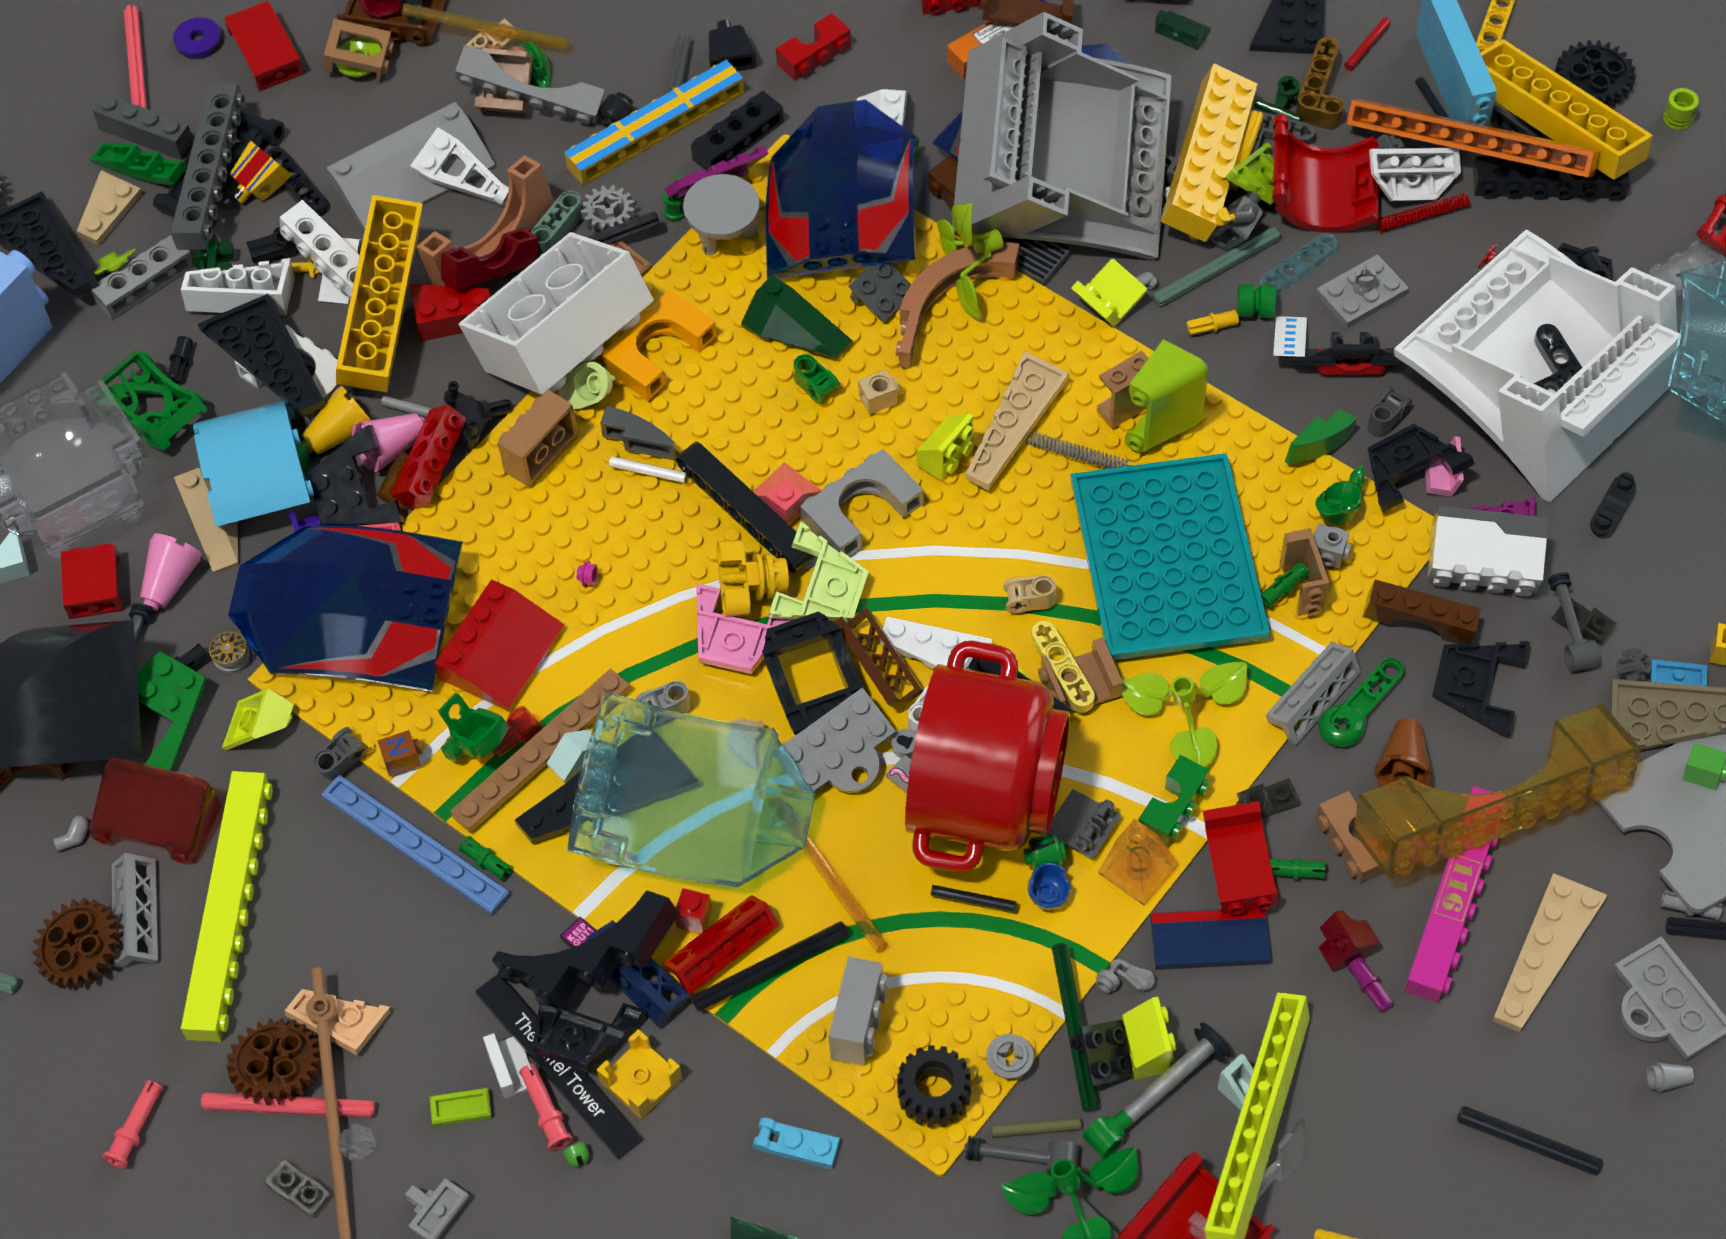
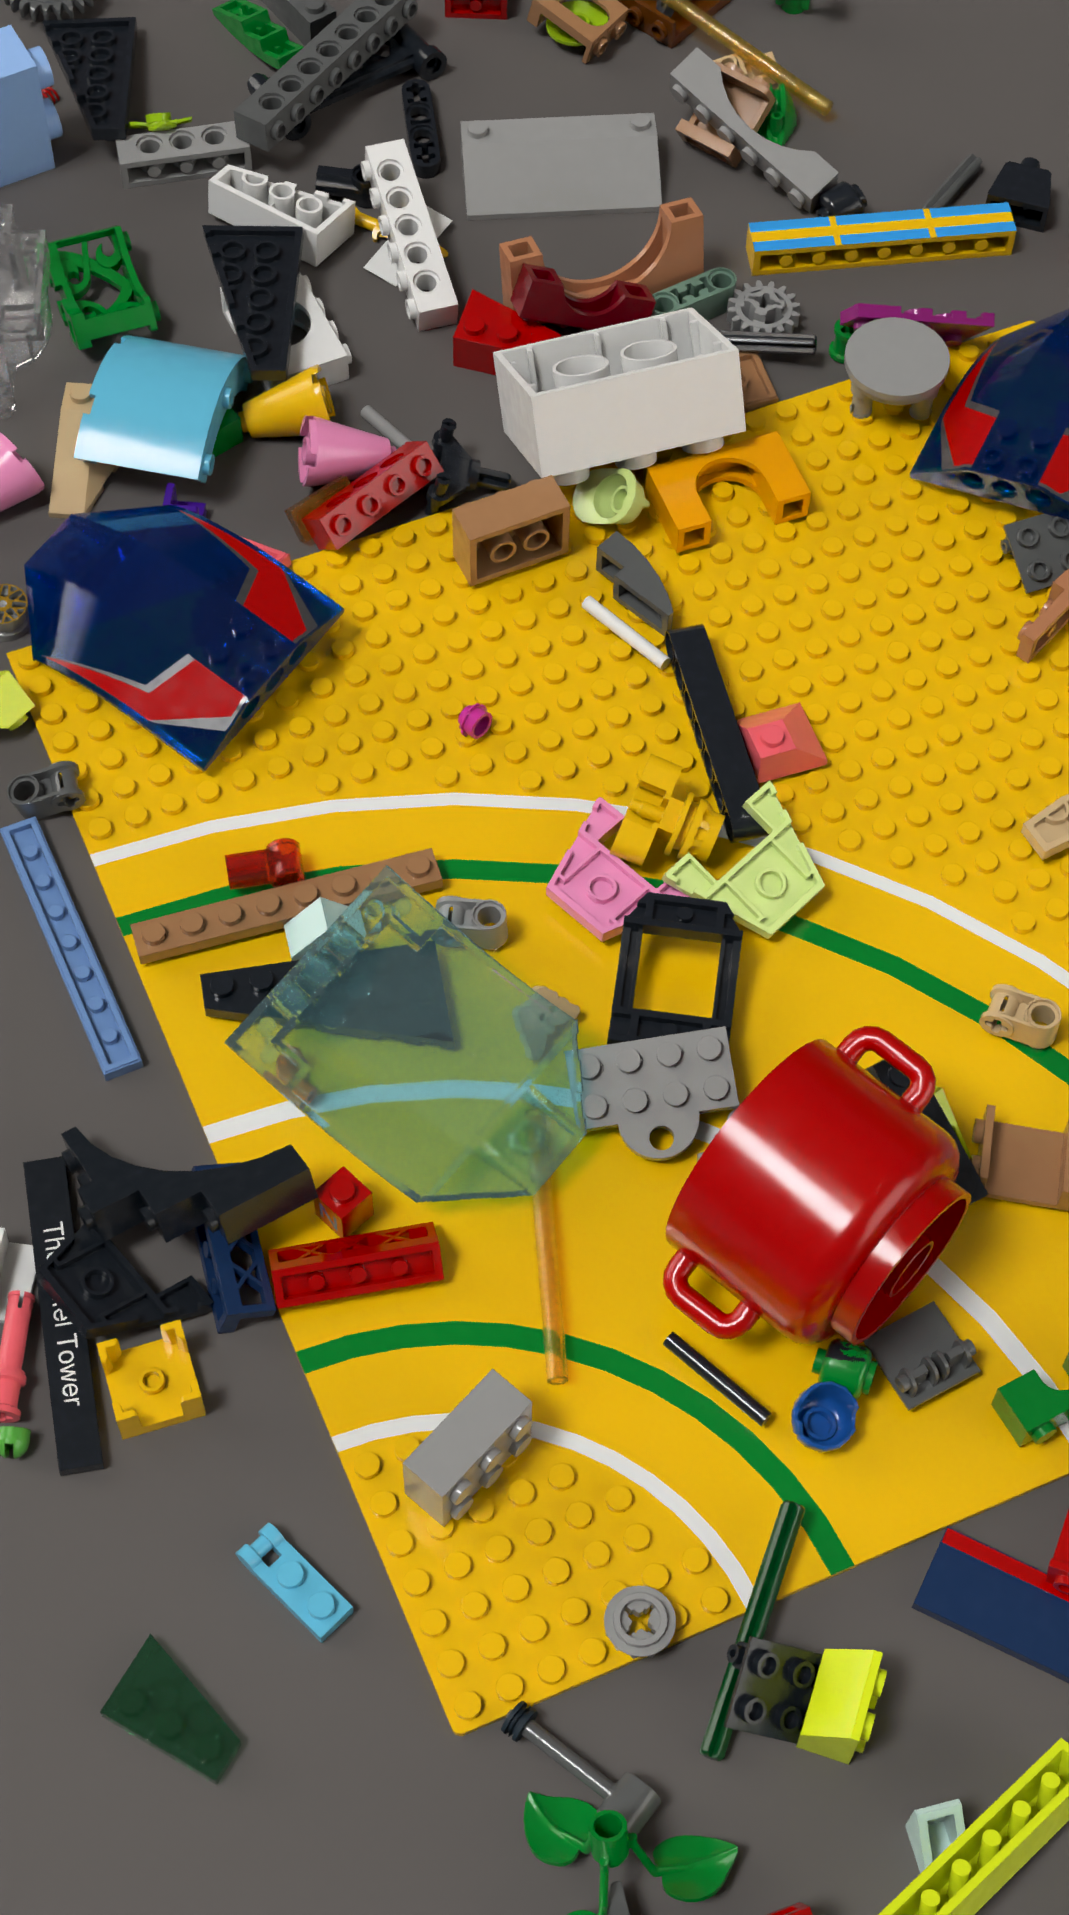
camera: 25 degrees right, 0 degrees up
tan wing [77,170,143,246] -> none
black axle [167,336,193,384] -> none
dark green hips [192,235,234,271] -> none
yellow torso [231,141,292,204] -> none
black wing [306,425,405,524] -> none
yellow brick [336,195,423,393] -> none
dark orange brick [377,730,423,776] -> none
white plate [410,127,509,207] -> none
red slope [435,579,565,711] -> none
green piece [438,693,509,762] -> none
green pin [459,836,513,881] -> none
tile [560,917,596,948] -> none
black brick [691,90,784,171] -> none
black axle [691,921,848,1011] -> none
dark green wedge [741,275,853,360] -> none
green piece [793,354,840,404] -> none
light grey arch [800,449,924,556] -> none
reddish brown fence [834,608,924,711] -> none
tan brick [858,370,900,414] -> none
white wing [880,617,992,669] -> none
black tyre [897,1045,971,1128] -> none
neon yellow slope [916,413,974,481] -> none
olive bar [991,1118,1081,1137] -> none
light yellow beam [1031,621,1095,713] -> none
piece [1082,1022,1231,1159] -> none
light grey piece [1096,959,1155,993] -> none
clear yellow slope [1098,819,1179,906] -> none

